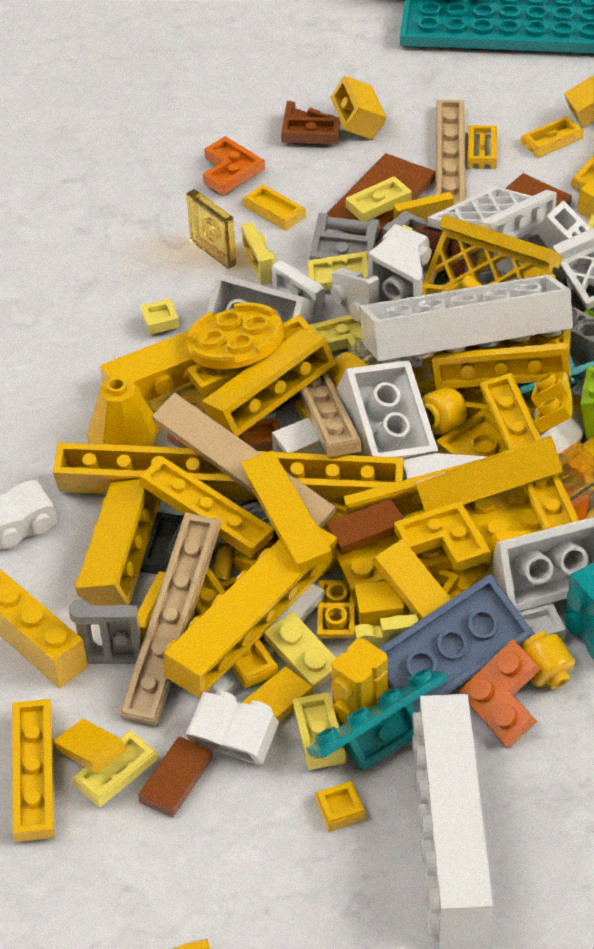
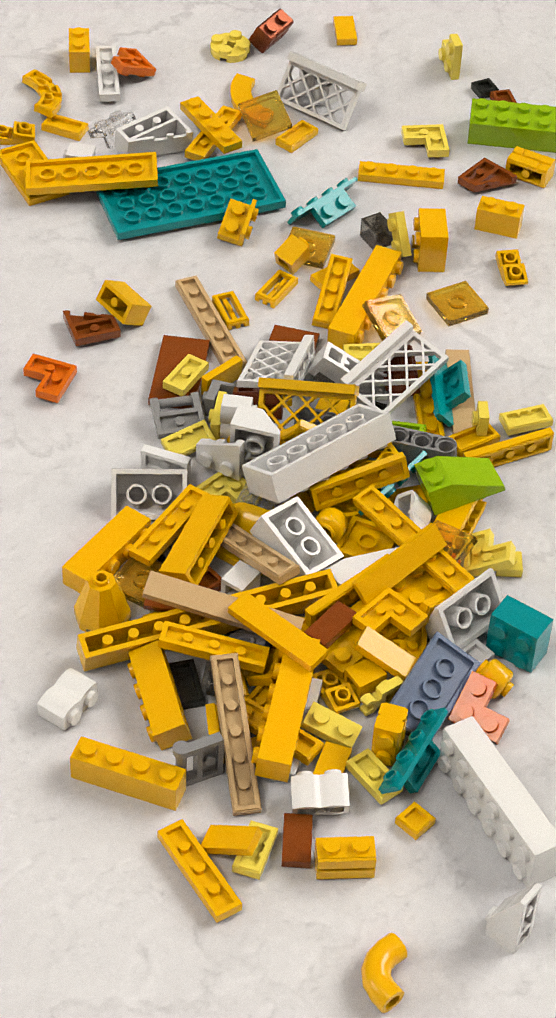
camera: 30 degrees left, 0 degrees up
light yellow plate [140,298,180,335] -> none
clear yellow tile [186,189,237,269] -> none
yellow tile [186,303,285,369] -> none
light yellow plate [241,222,276,285] -> none
yellow tile [242,184,306,231] -> none
yellow slope [531,371,573,433] -> none
none -> yellow bracket [217,199,259,246]
none -> yellow brick [314,836,376,879]

